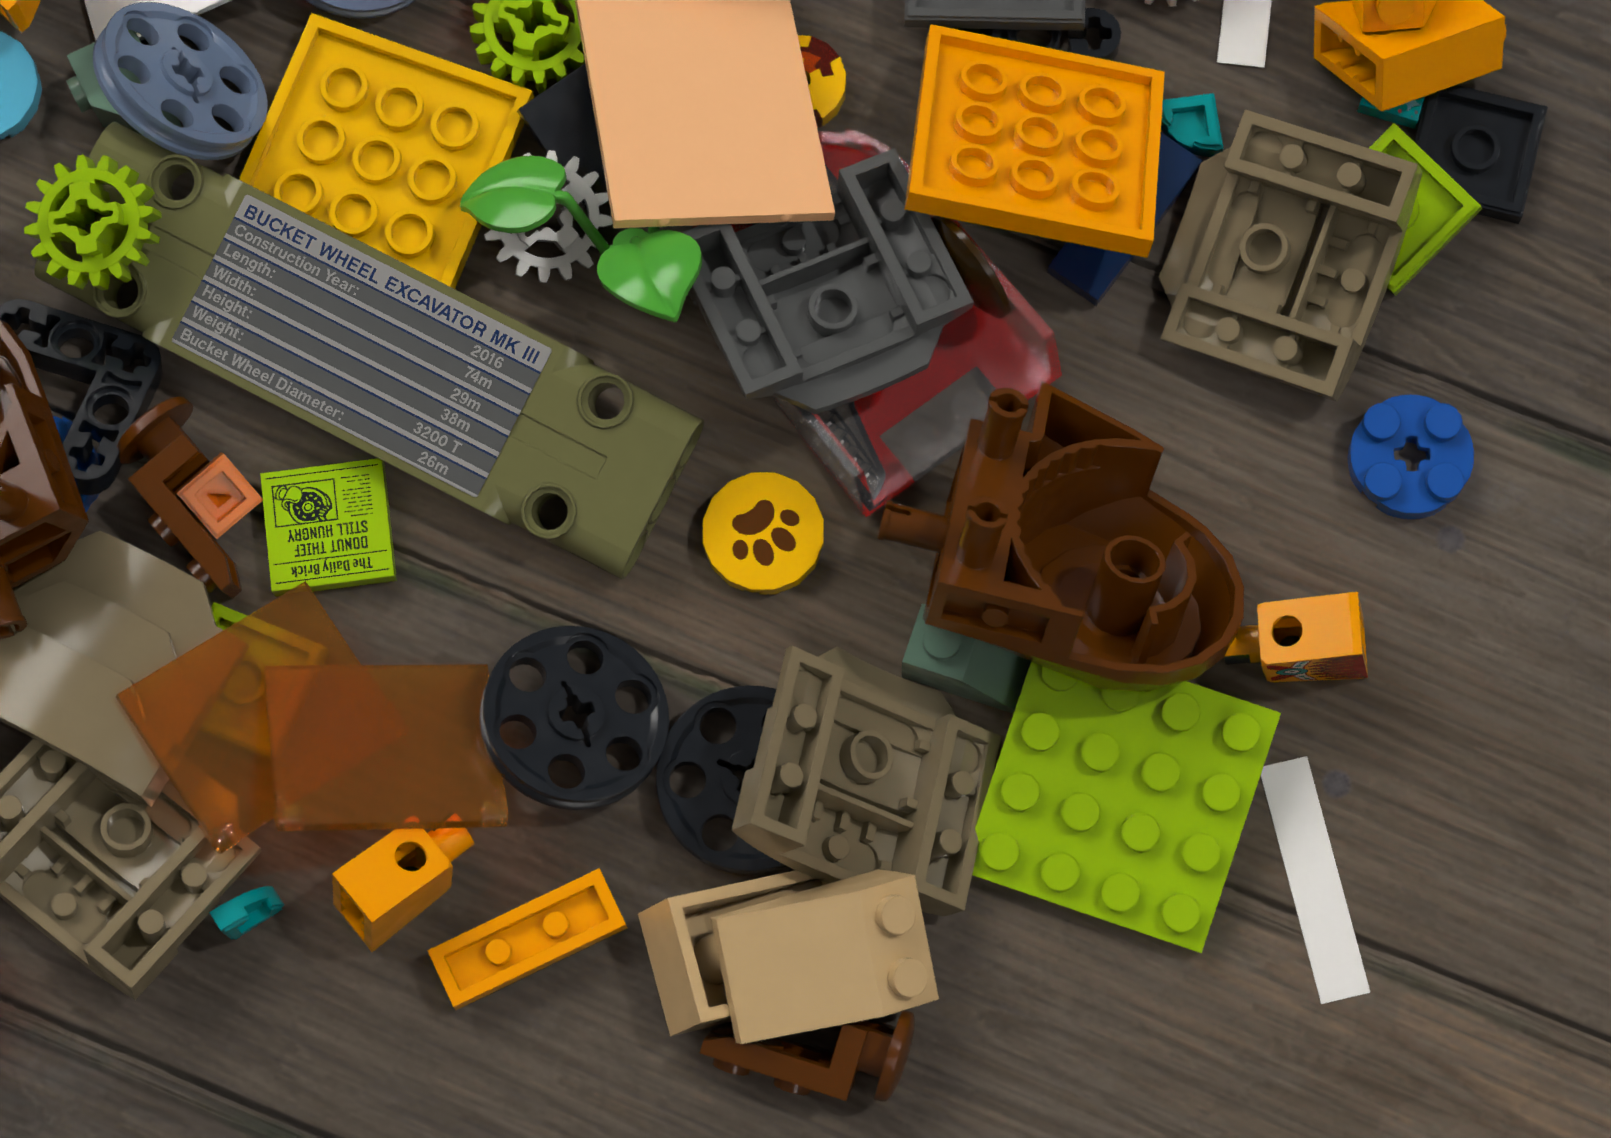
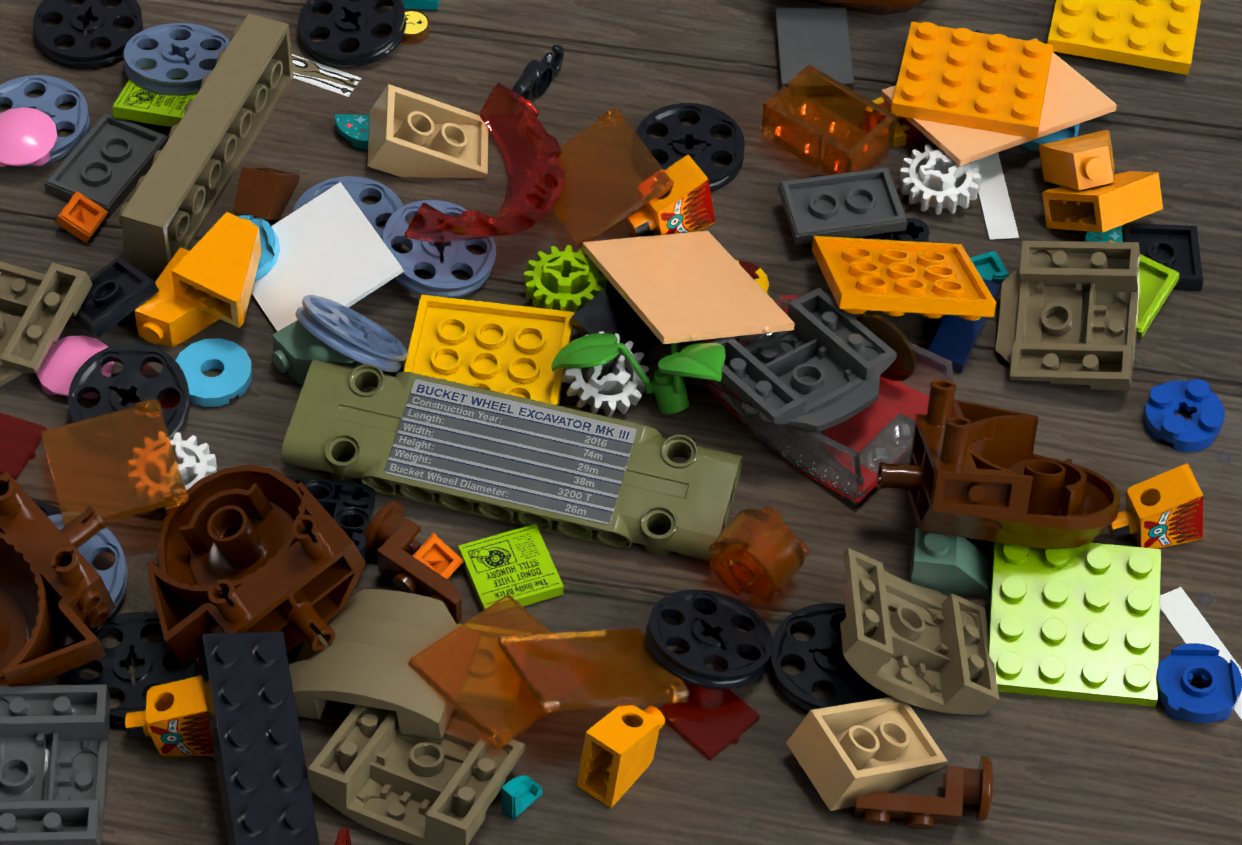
camera: 20 degrees left, 25 degrees down
lime gear [24,154,162,291] -> none
light orange plate [427,868,628,1010] -> none
yellow tile [703,472,824,595] -> none
tan slope [711,869,939,1044] -> none
none -> clear red piece [658,684,760,761]
none -> clear orange brick [708,506,809,604]
none -> blue plate [1157,643,1242,723]

